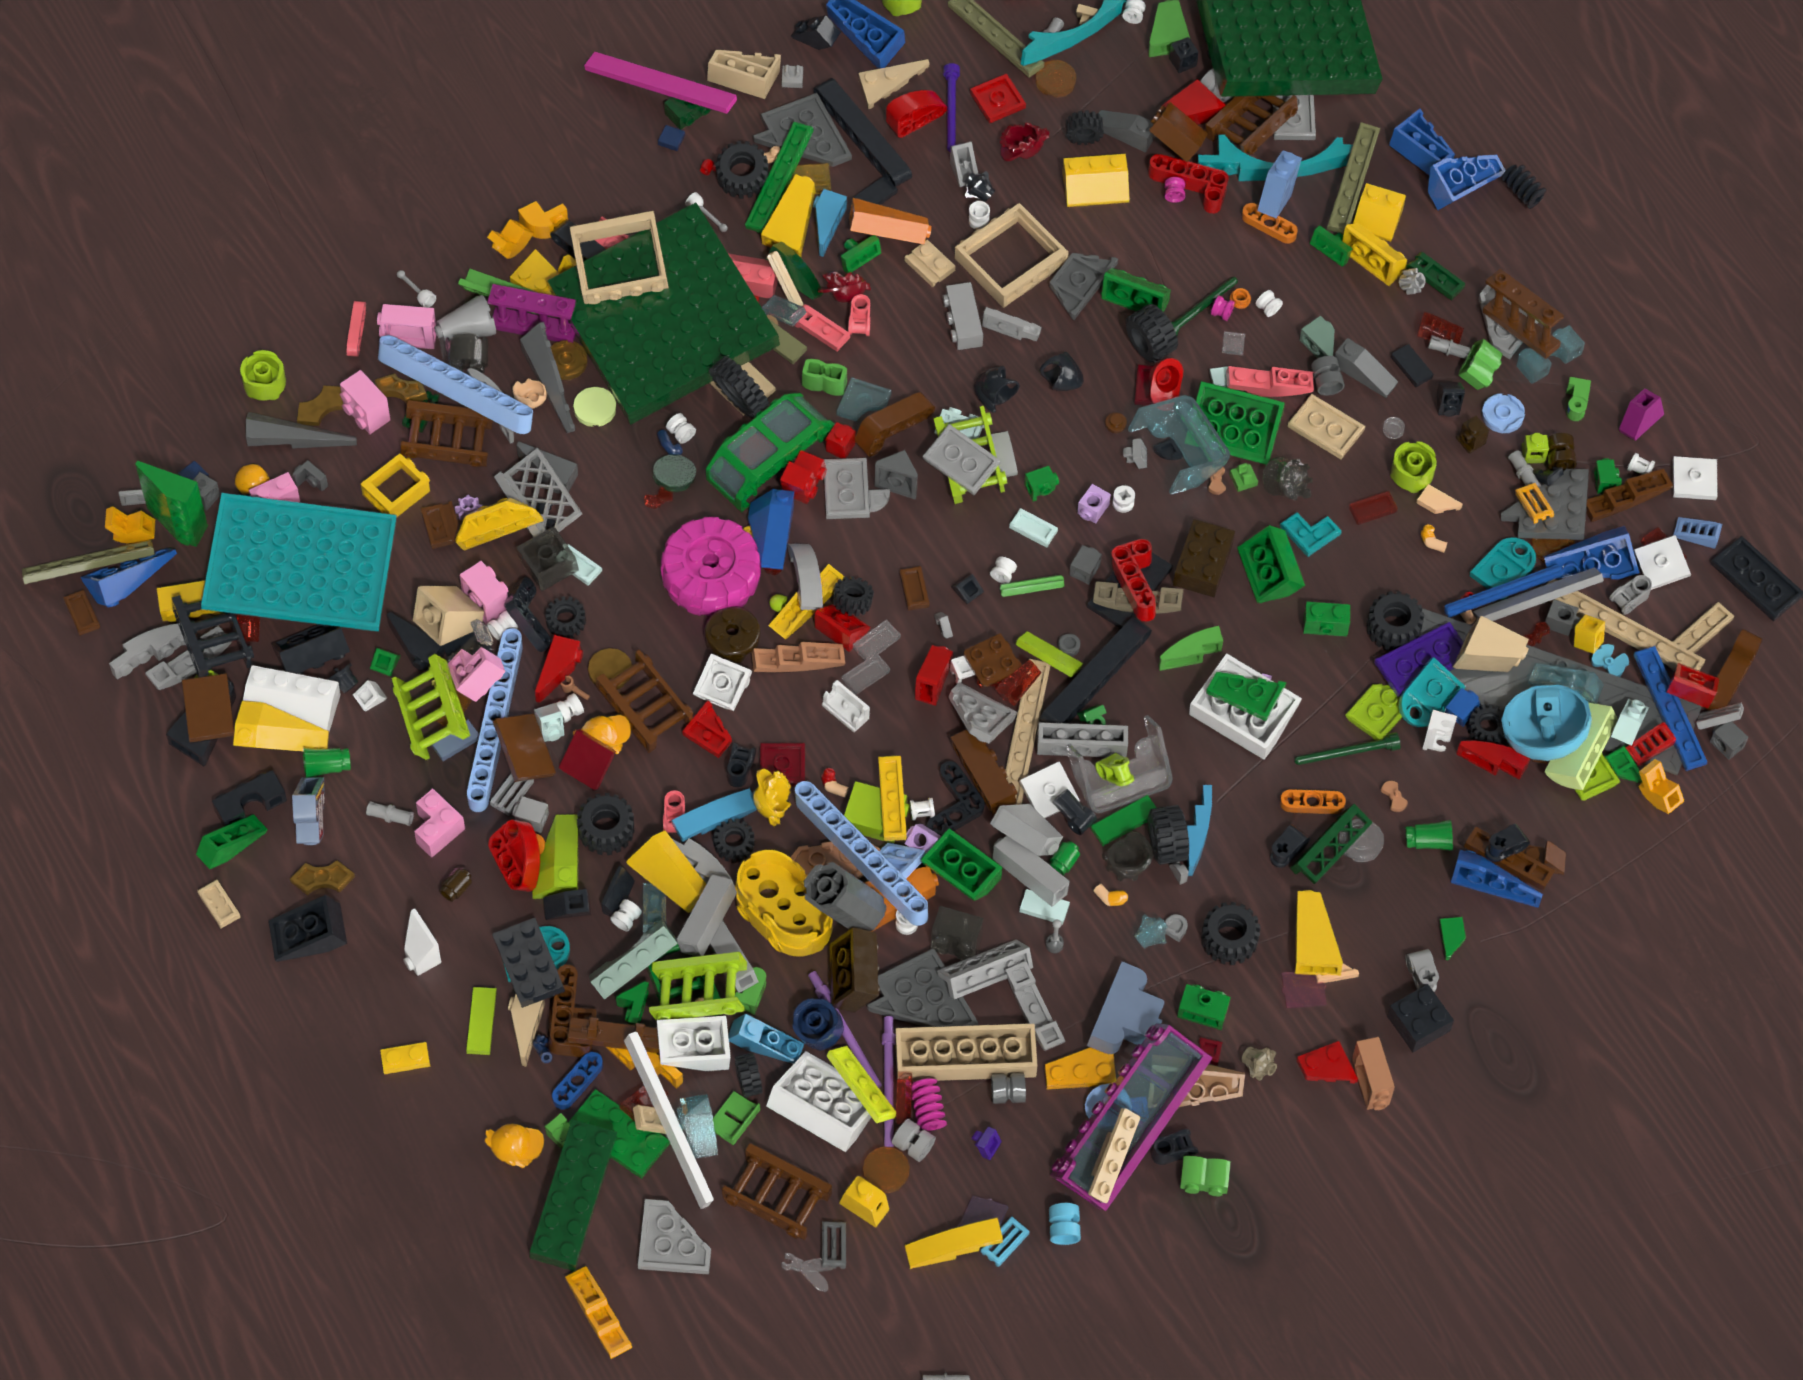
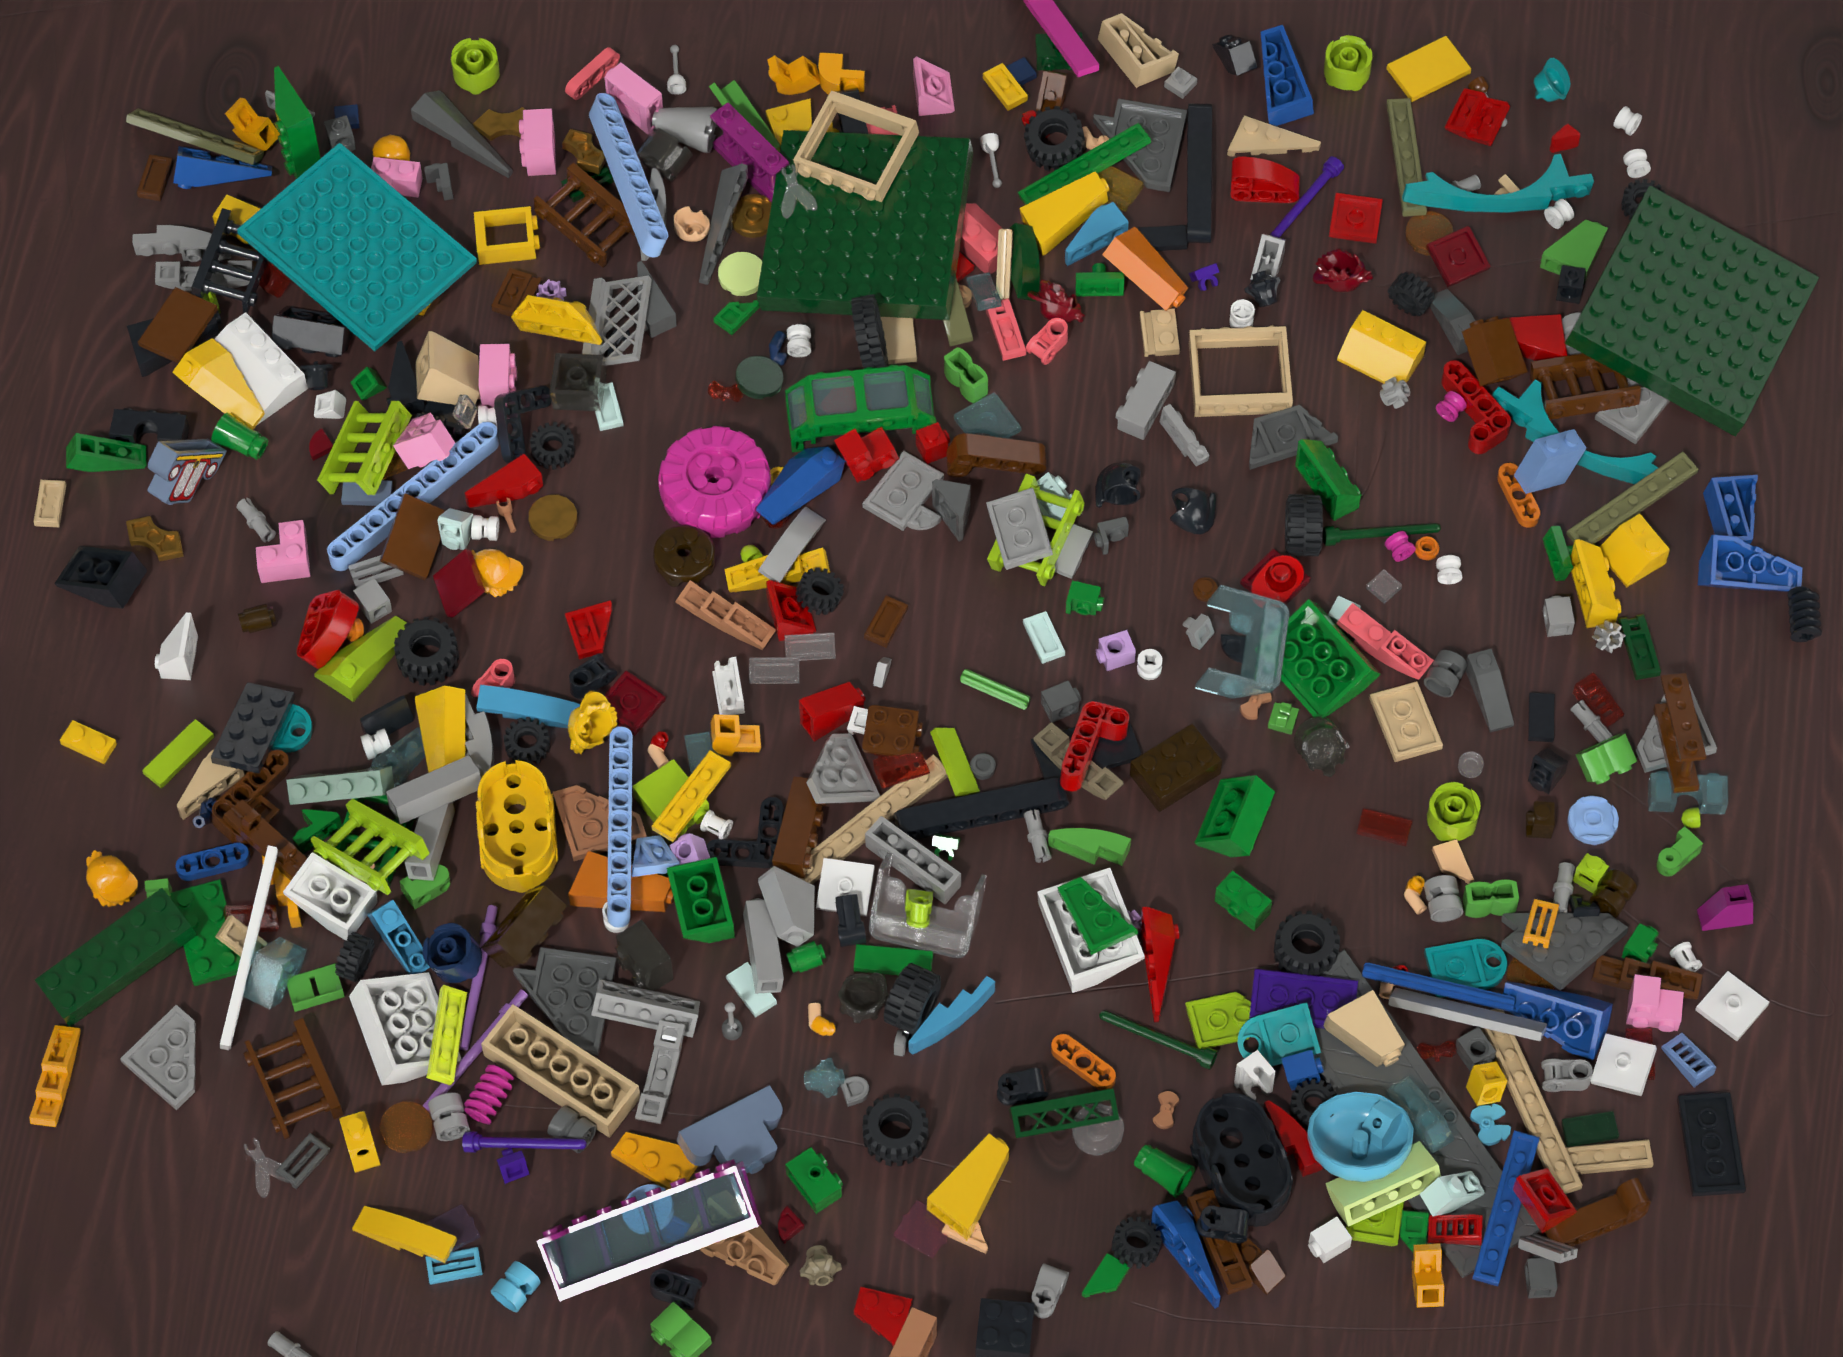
camera: 40 degrees right, 0 degrees up
black slope [543,889,591,920] -> none
reddish brown fence [596,650,693,753] -> none
white slope [693,654,752,711] -> none
dark grey brick [804,862,886,931] -> none
clear red tile [896,1072,912,1124] -> none
black slope [951,574,984,604] -> none
white wheel [990,557,1017,584] -> none
tan bracket [1088,1108,1140,1203] -> none
teal tile [1280,512,1341,557] -> none
sand green slope [1300,316,1335,358] -> none
none -> dark red tile [309,428,333,461]
none -> dark purple piece [462,1131,587,1153]
none -> clear light blue tile [684,732,713,774]
none -> light orange brick [711,714,761,756]
none -> green tile [713,300,760,335]
none -> clear piece [781,164,818,219]
none -> bright pink slope [913,56,955,116]
none -> yellow plate [983,63,1028,111]
none -> light grey pin [1024,810,1051,863]
none -> slope [1036,69,1068,112]
none -> dark grey bracket [1094,517,1129,555]
none -> black tyre [1111,1217,1162,1269]
none -> red wedge [1140,907,1179,1022]
none -> dark purple tile [1189,263,1219,291]
none -> black piece [1190,1093,1293,1227]
none -> white brick [1308,1217,1352,1263]
none -> light grey gear [1380,377,1410,409]
none -> light grey wheel [1424,875,1463,922]
none -> dark red tile [1426,226,1491,287]
none -> bright green brick [1463,880,1519,918]
none -> light grey brick [1542,596,1575,637]
none -> clear green plate [1561,1111,1619,1147]
none -> bright pink brick [1626,974,1684,1032]
none -> lime hinge [1681,807,1700,828]

